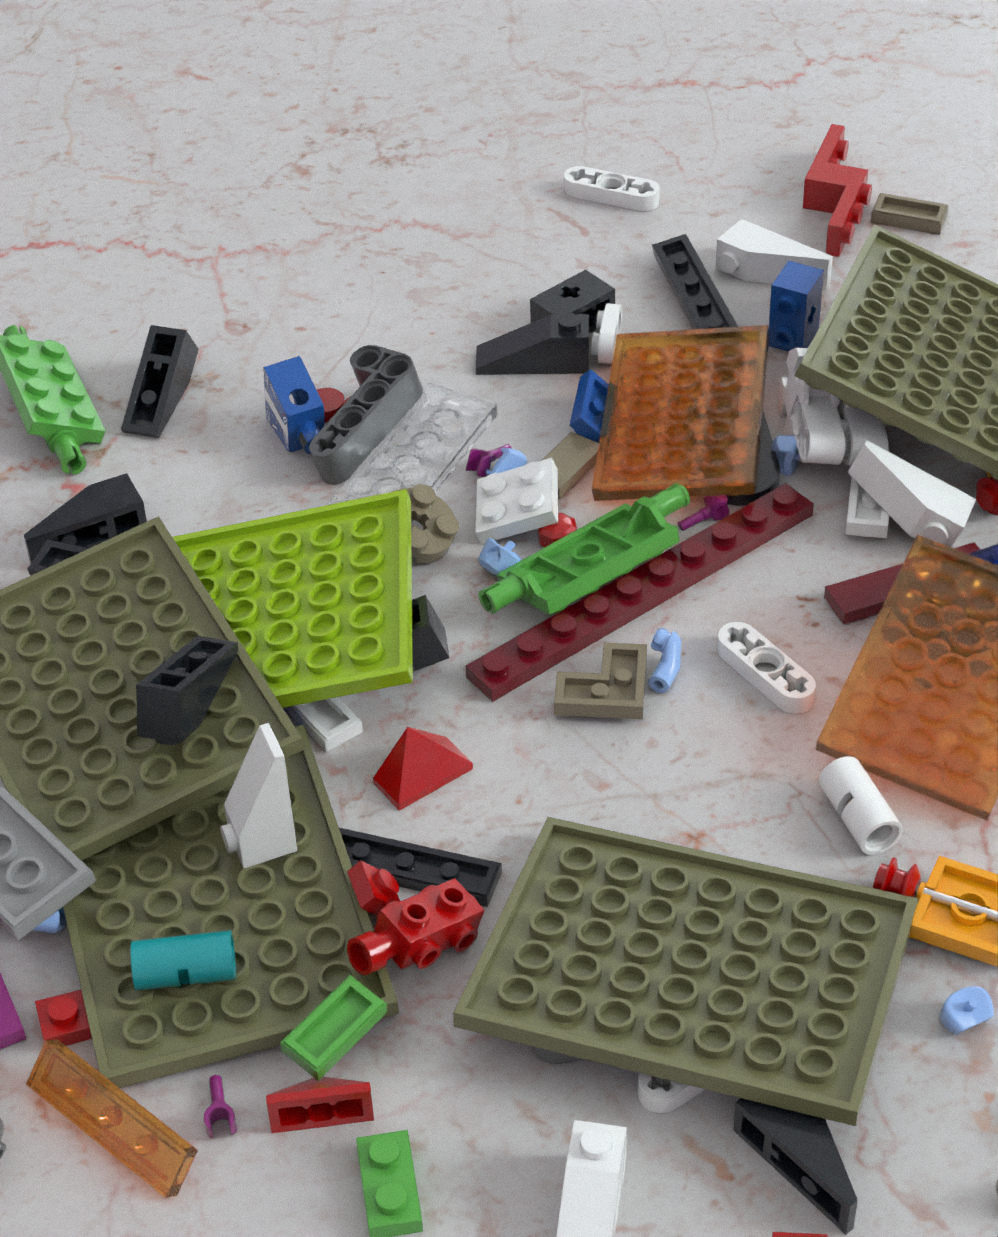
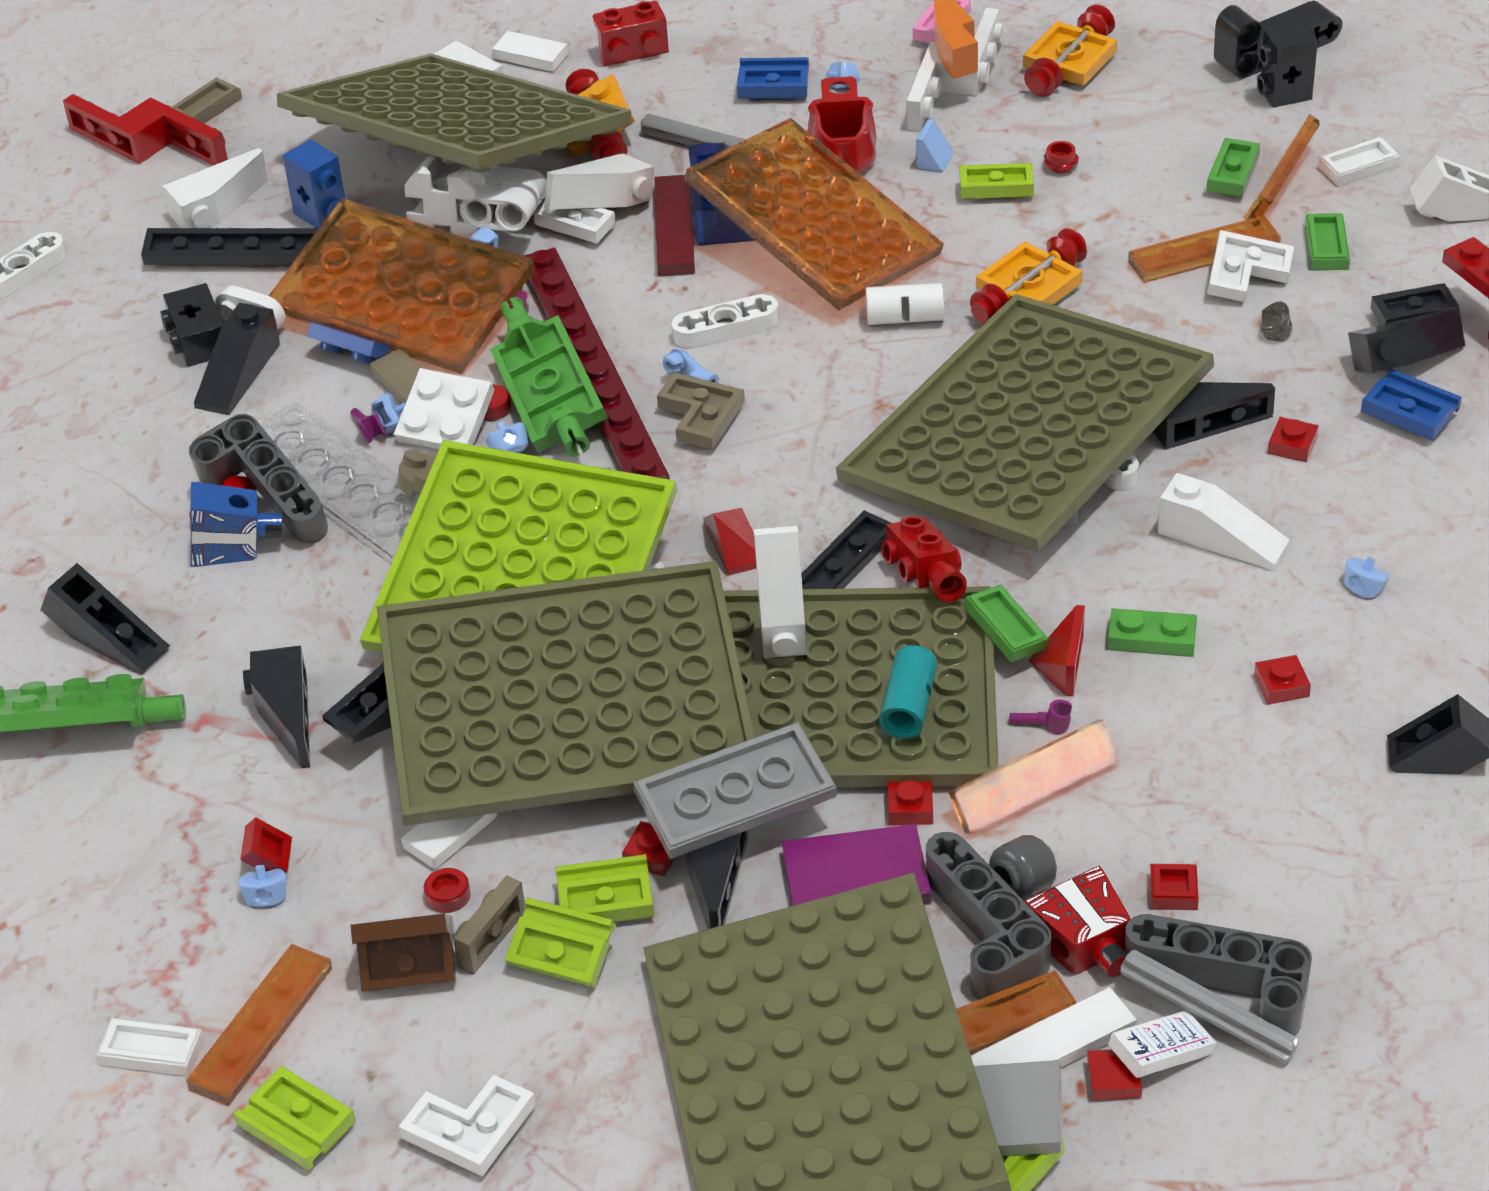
camera: 70 degrees left, 0 degrees up
black slope [136,636,238,745] -> none
red plate [347,860,400,916] -> none
light blue piece [940,986,994,1035] -> none

